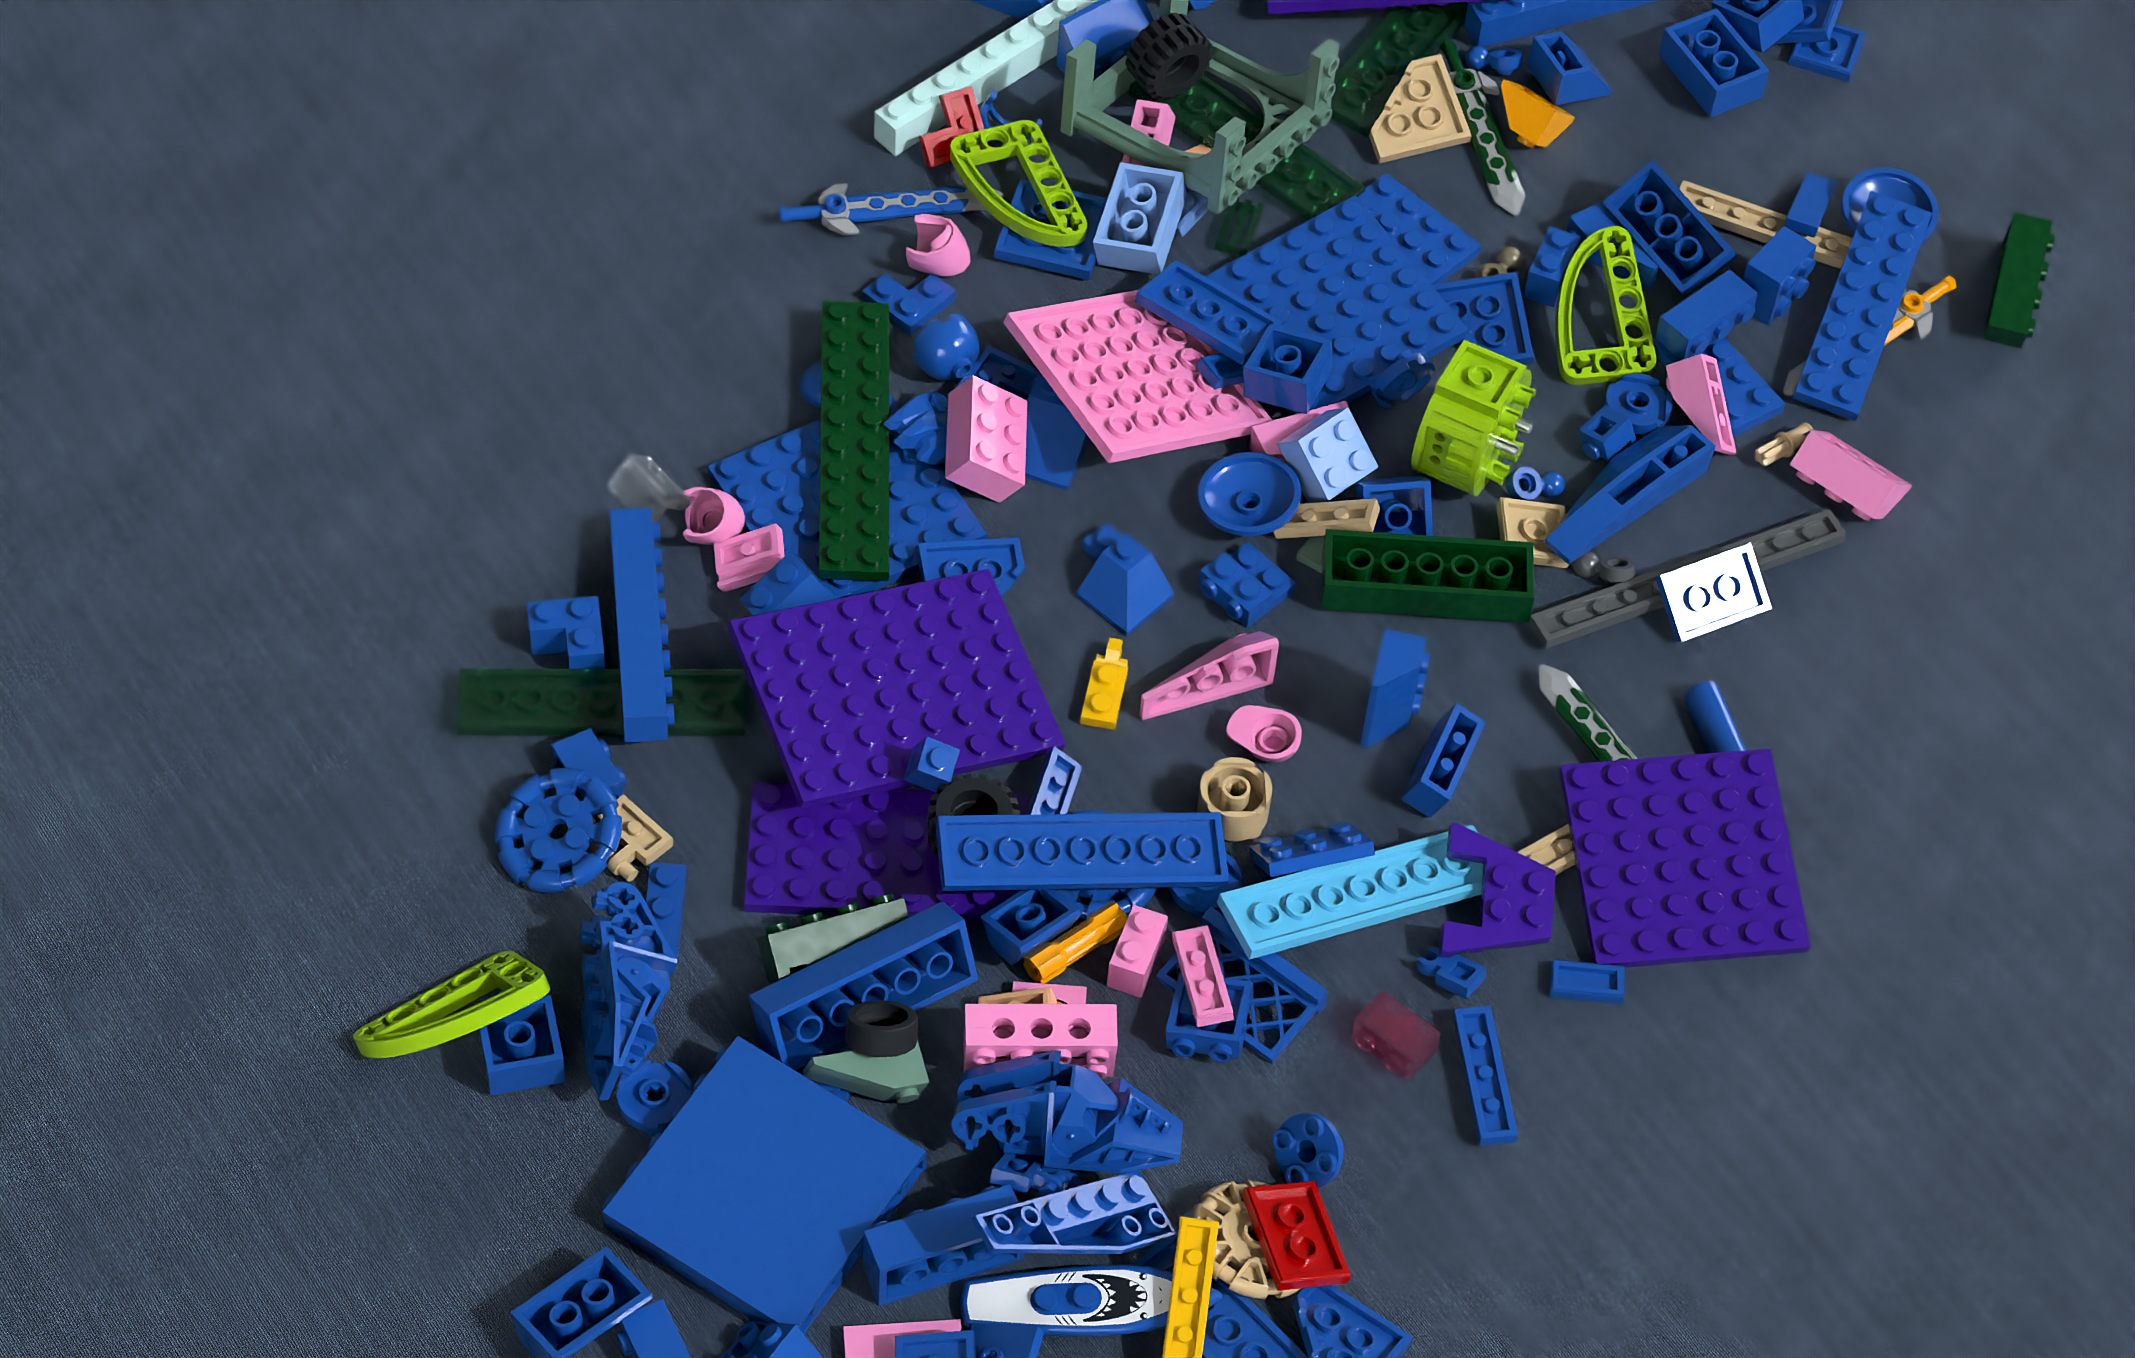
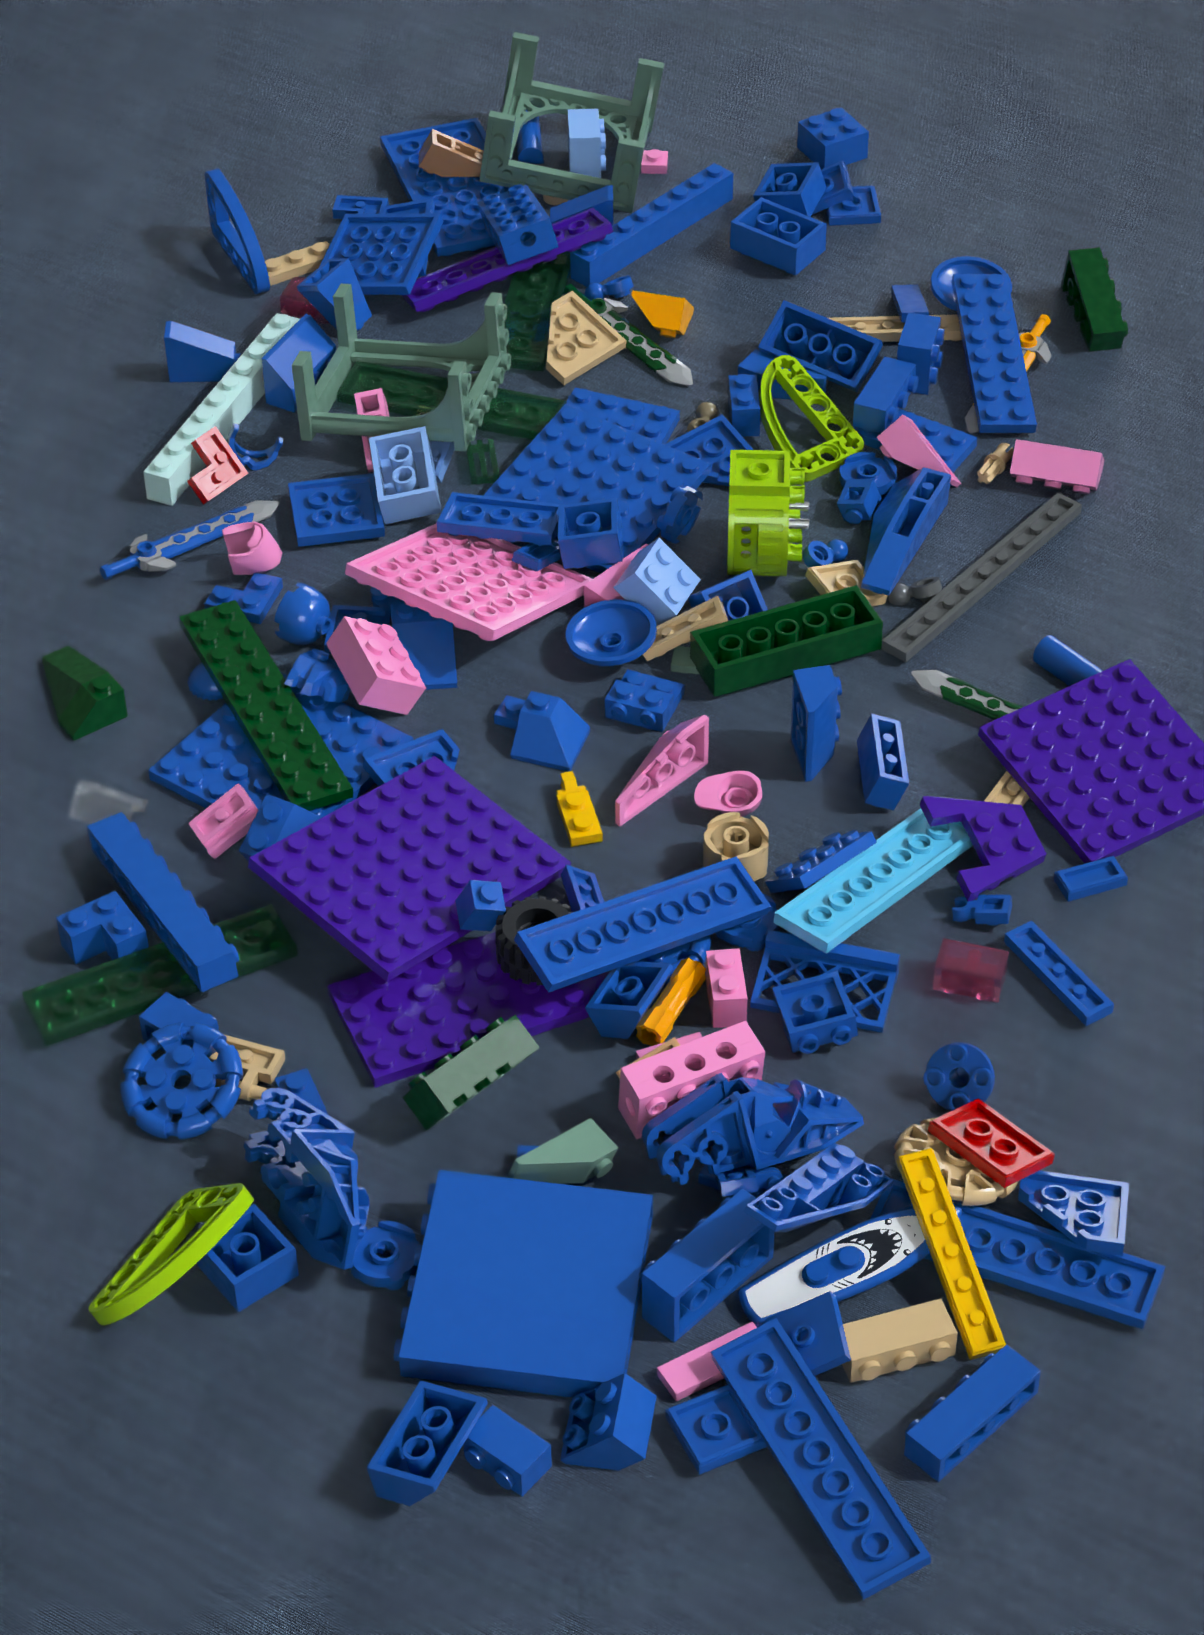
camera: 20 degrees left, 10 degrees down
bright pink piece [683,487,745,545] -> none
blue brick [748,901,979,1070] -> none
black tyre [845,1000,918,1057] -> none
lime beam [950,120,1087,247] -> none
black tyre [1125,13,1213,100] -> none
bright pink tile [1172,925,1234,1027] -> none
blue slope [1527,31,1612,105] -> none
plate [1655,543,1772,642] -> none
none -> dark green wedge [41,645,128,741]

